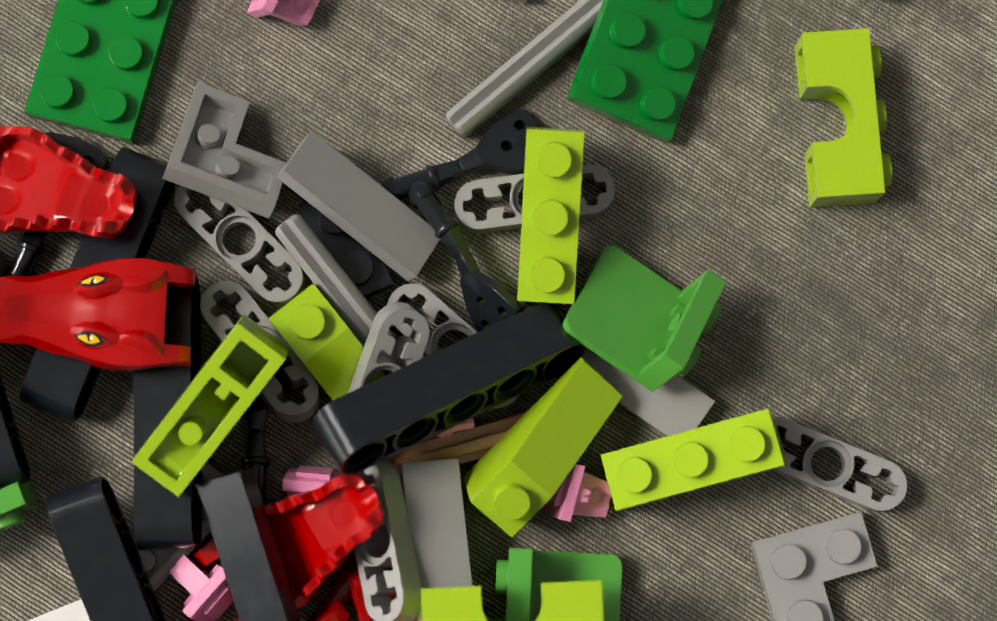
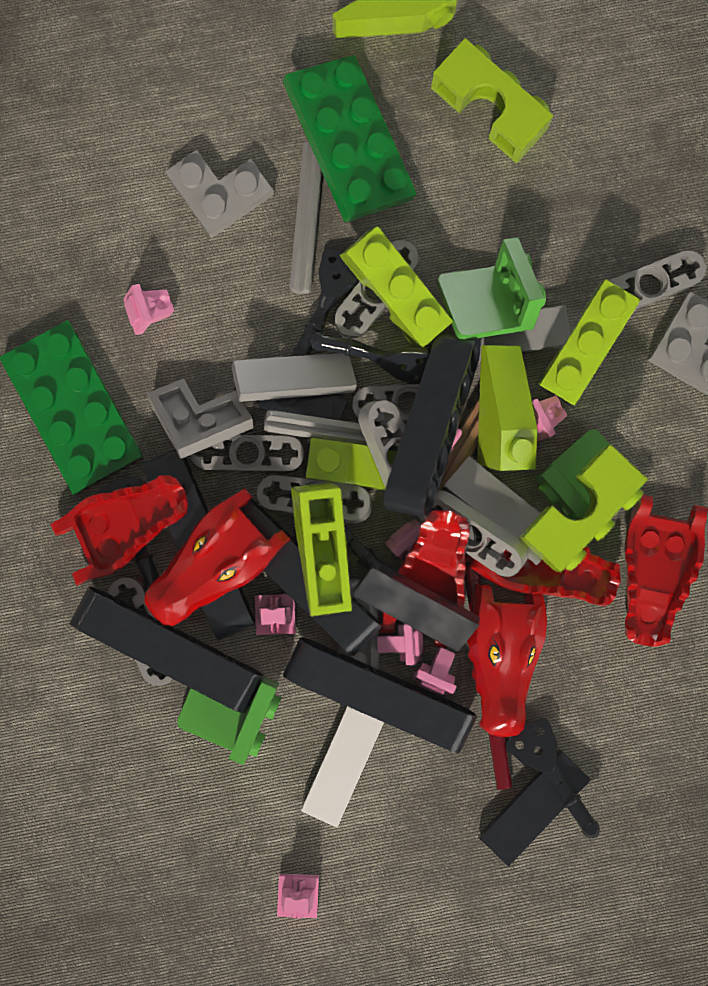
camera: 40 degrees left, 5 degrees up
none -> bright pink brick [255,594,296,635]

